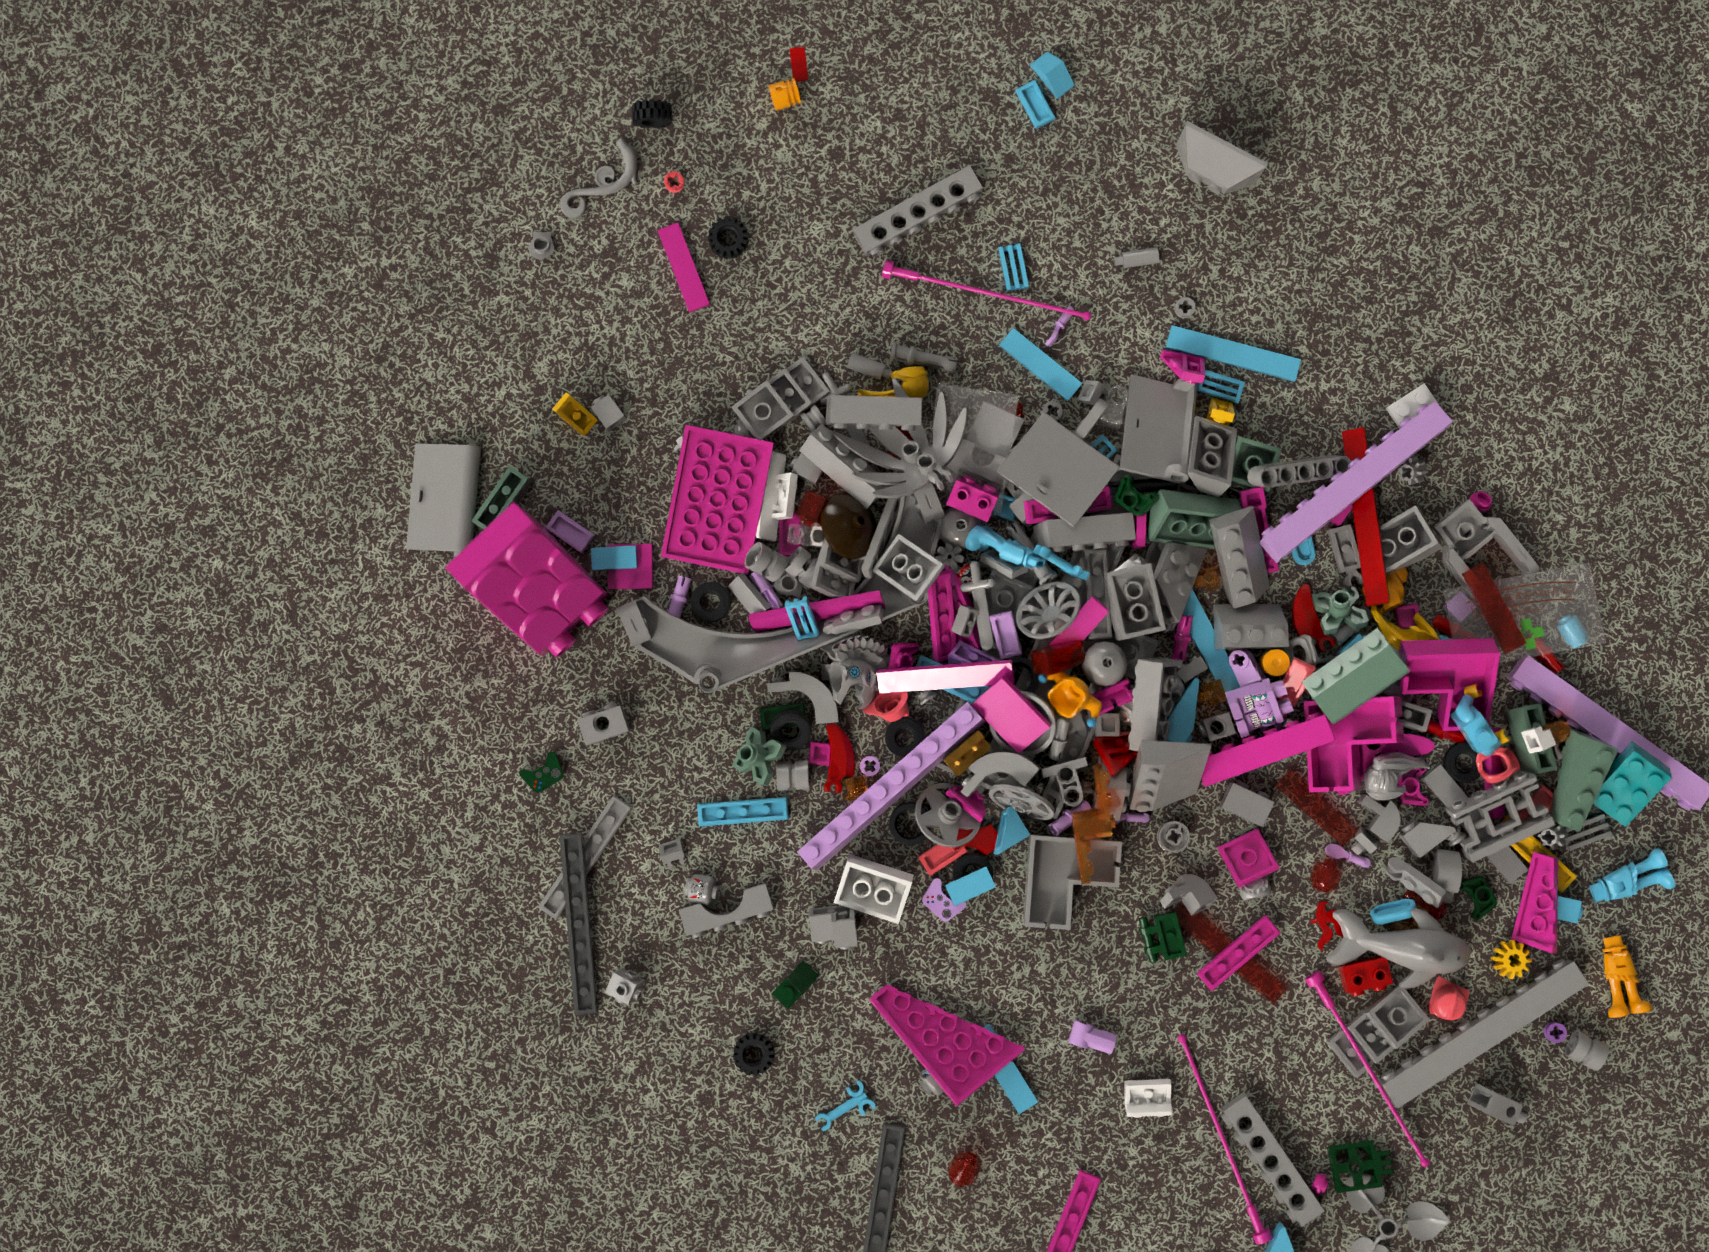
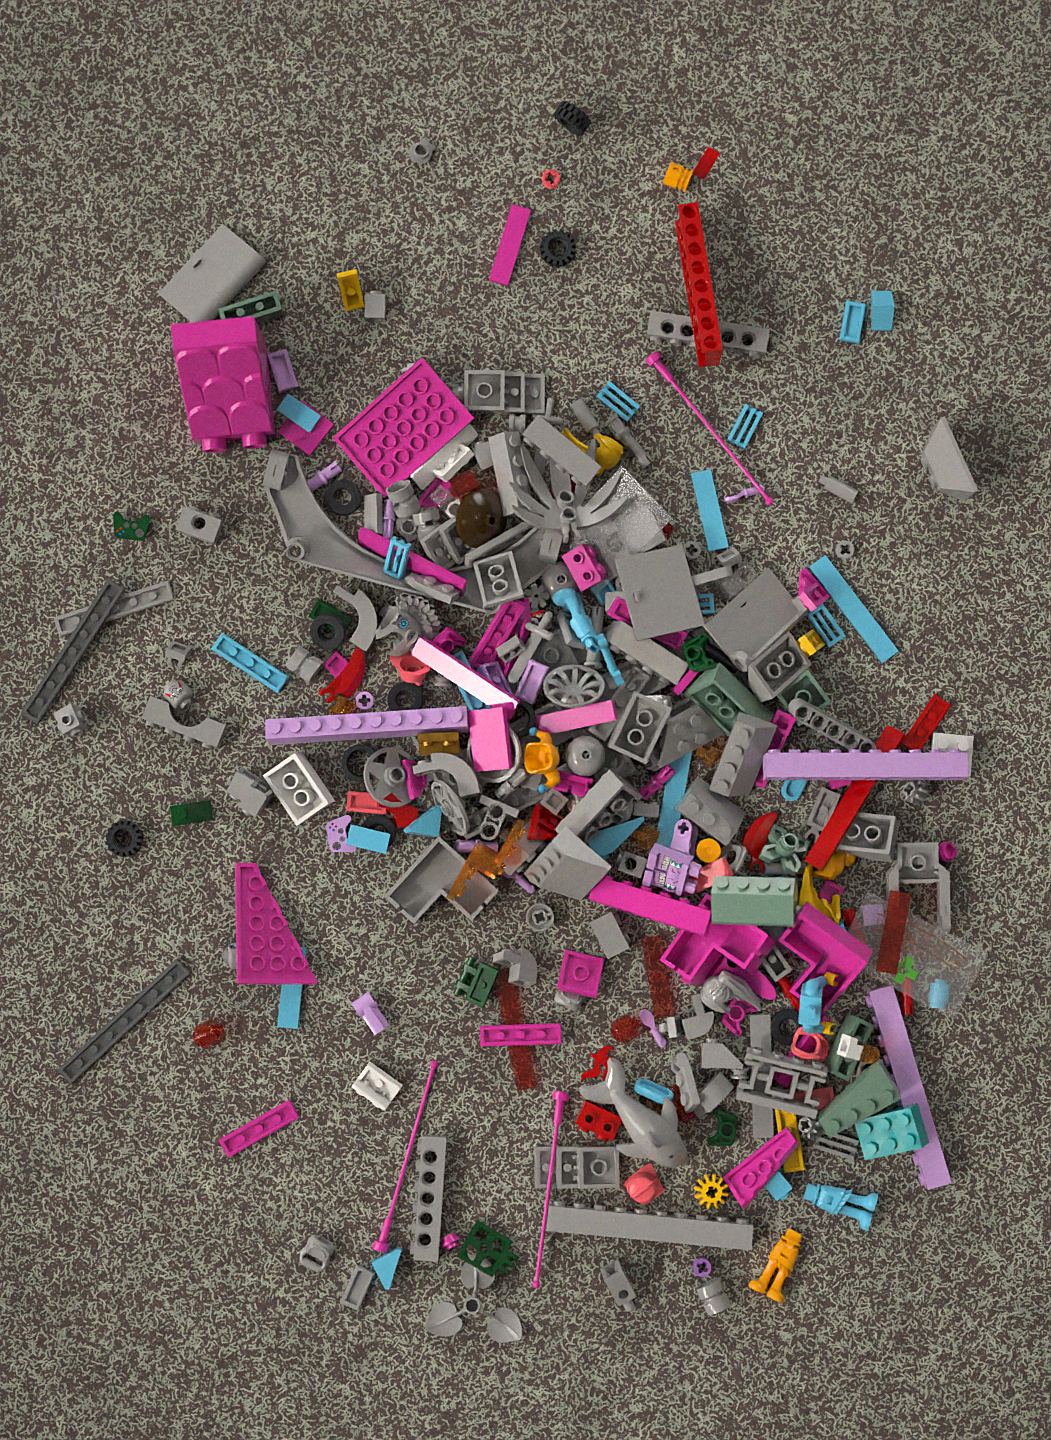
camera: 30 degrees right, 0 degrees up
light grey plant [560,138,638,219] -> none
sand green plant [732,727,786,786] -> none
medium azure bar [815,1080,876,1131] -> none
clear red slope [1030,640,1085,675] -> none
none -> medium azure tile [596,381,640,422]
none -> red tile [675,201,723,368]
none -> red tile [901,694,951,750]

